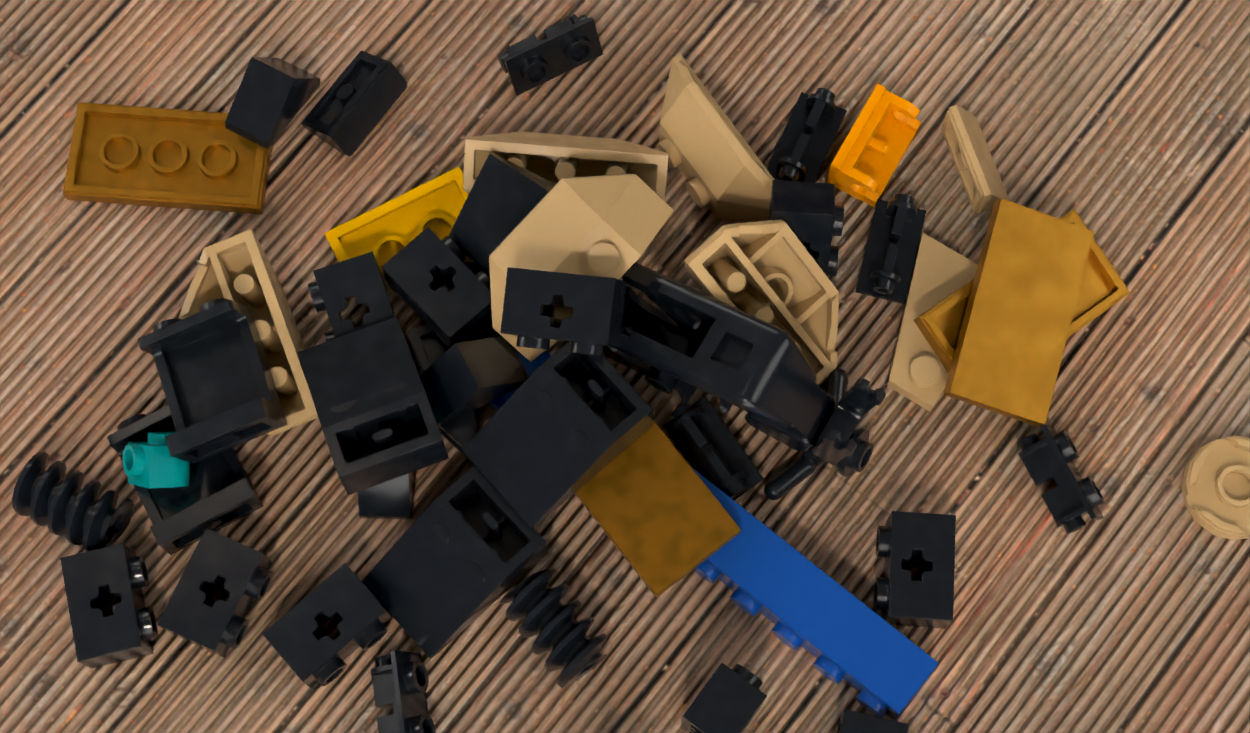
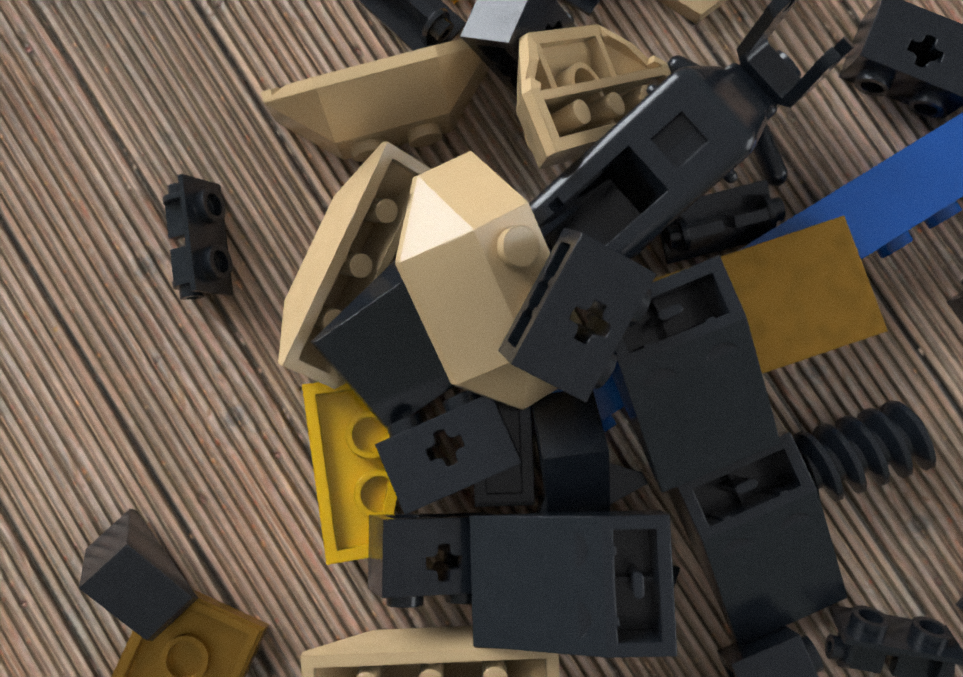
camera: 70 degrees left, 10 degrees up
black slope [301,51,407,156] -> none

